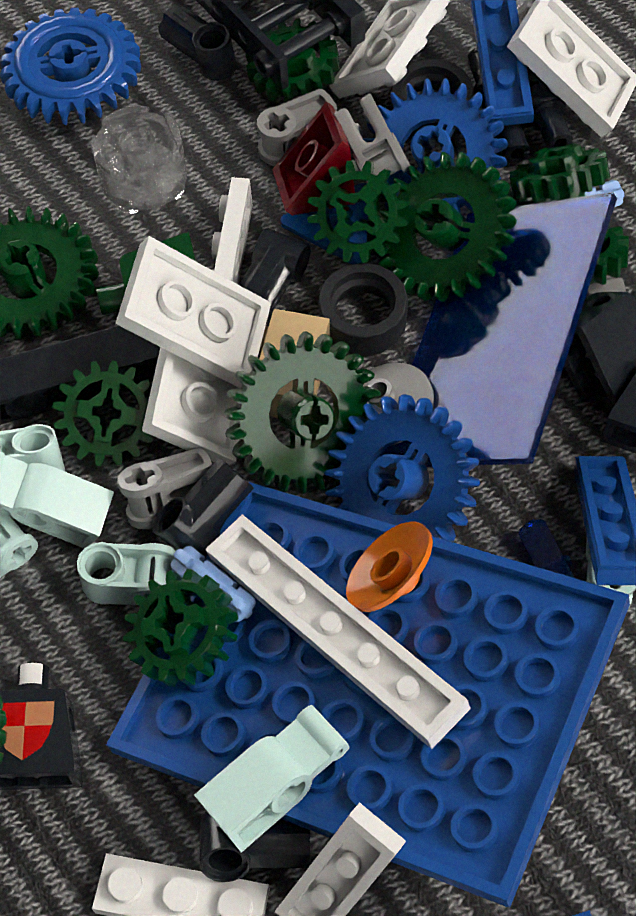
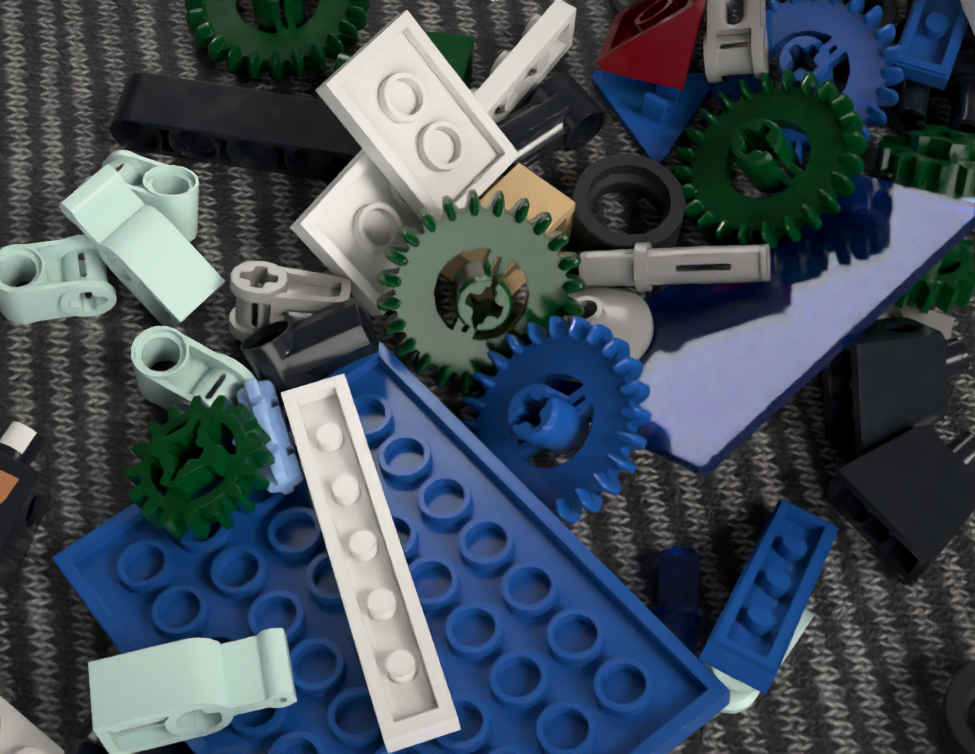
camera: 20 degrees right, 0 degrees up
dark green gear [53,360,153,466] -> none
dark green gear [307,160,410,263] -> none
orange dish [346,521,433,612] -> none
none -> light grey pin [579,242,771,292]

